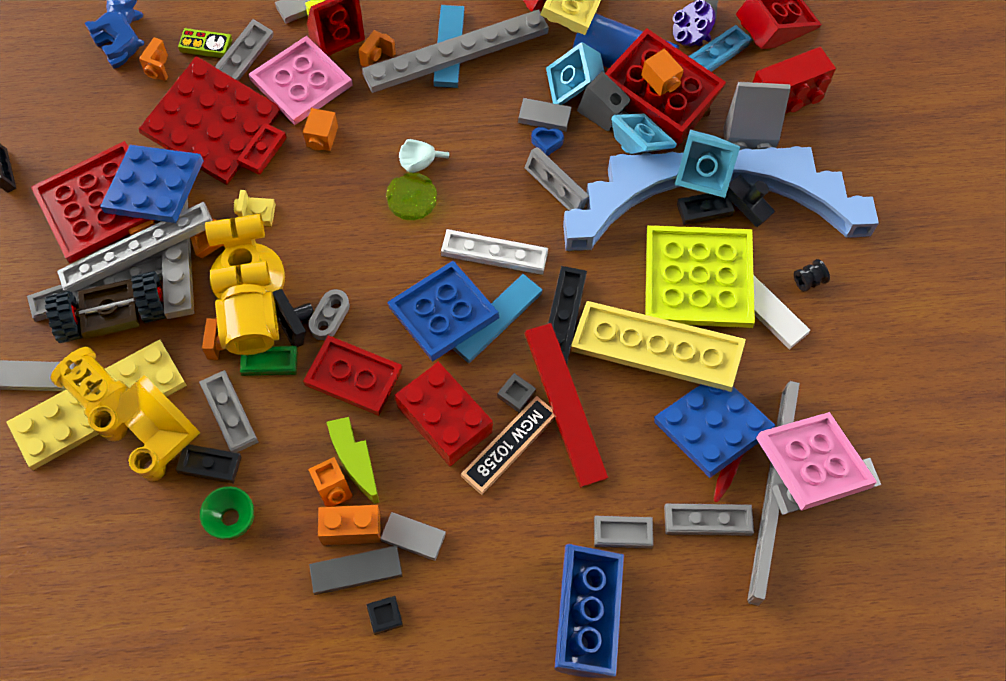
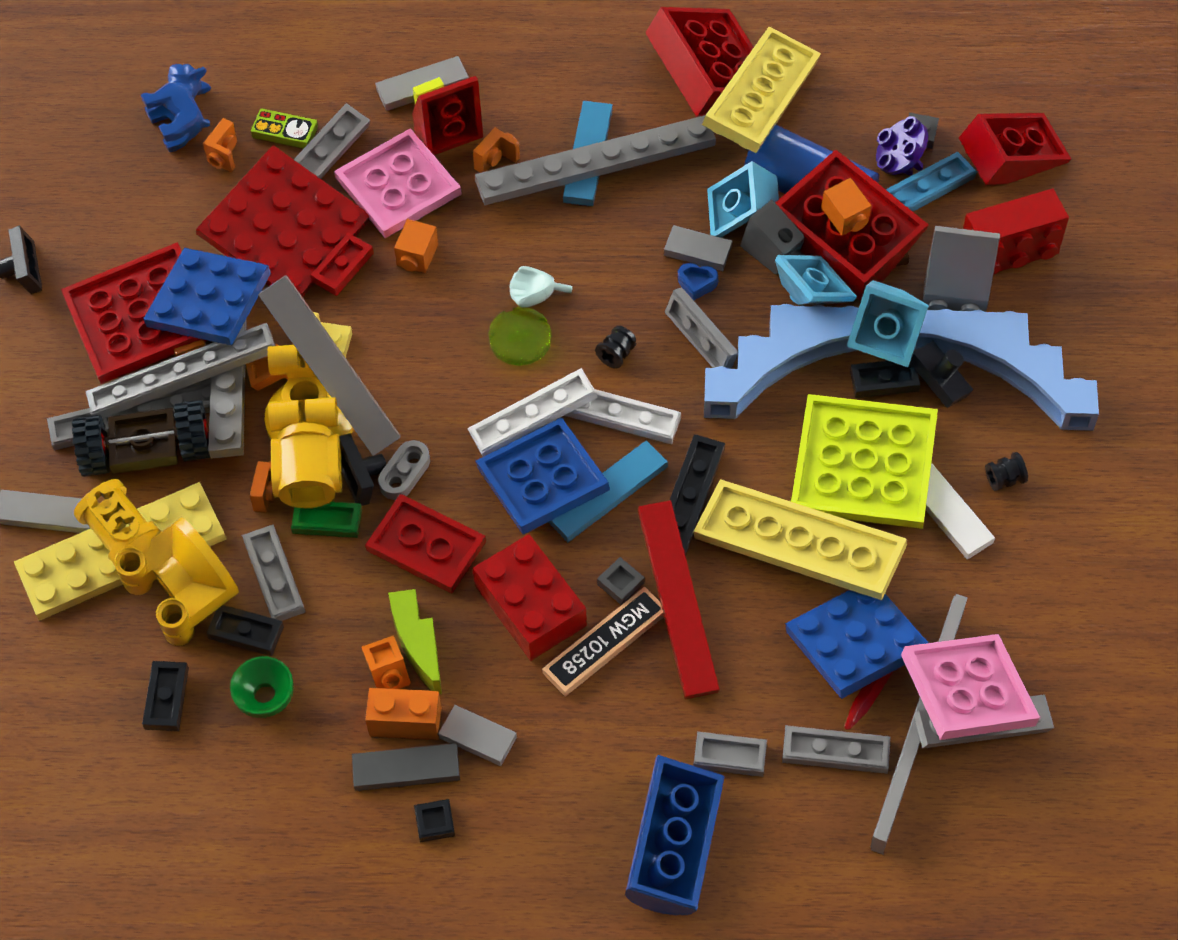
camera: 10 degrees right, 5 degrees down
none -> black plate [142,661,189,731]
none -> light grey tile [258,275,400,456]
none -> white tile [467,368,598,457]
none -> black bush [595,325,637,368]

